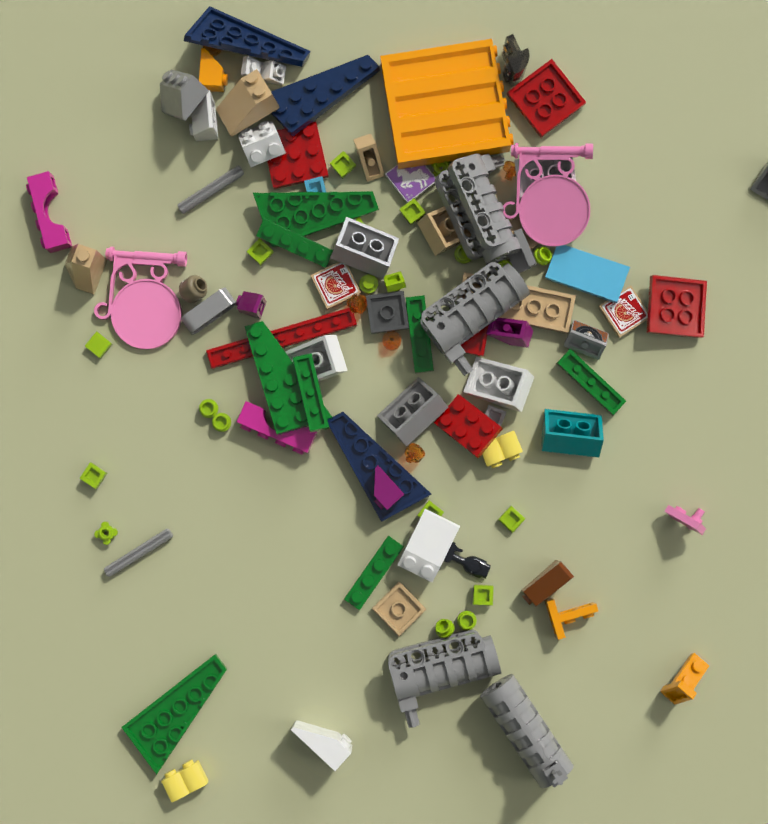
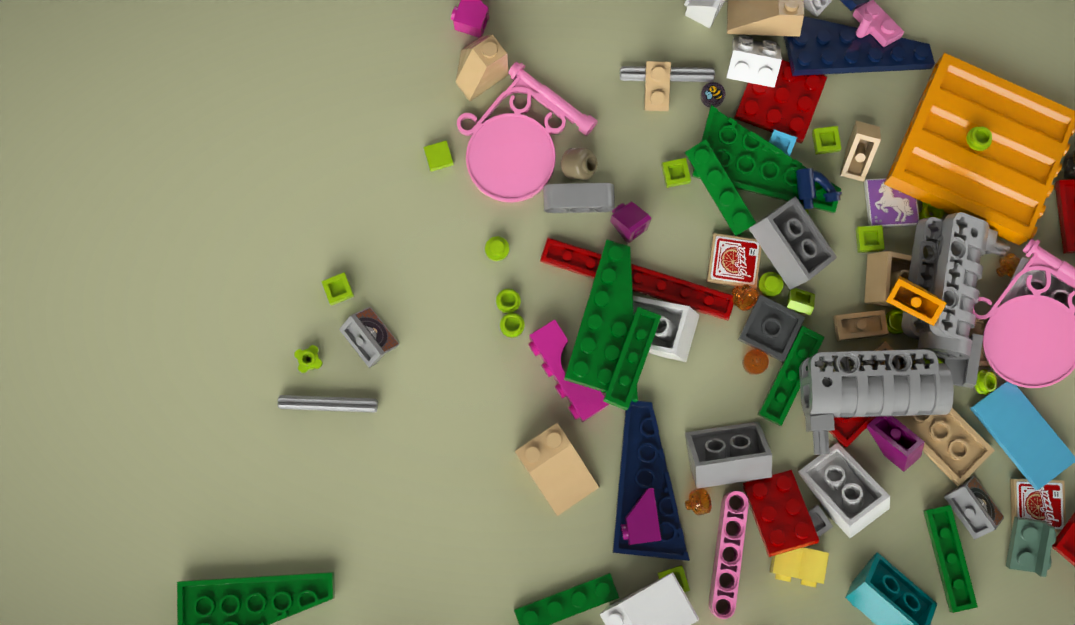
camera: 30 degrees right, 5 degrees down
none -> light grey panel [339,307,399,368]
none -> lime plate [485,236,509,261]
none -> tan slope [515,423,599,516]
none -> tan plate [644,61,671,111]
none -> tile [700,82,726,107]
none -> bright pink beam [709,491,749,619]
none -> dark blue plant [796,168,842,210]
none -> tan plate [833,310,888,341]
none -> bright pink plate [852,0,904,47]
none -> light orange slope [886,276,947,326]
none -> lime plate [966,127,992,151]
none -> sand green bracket [1006,517,1056,577]

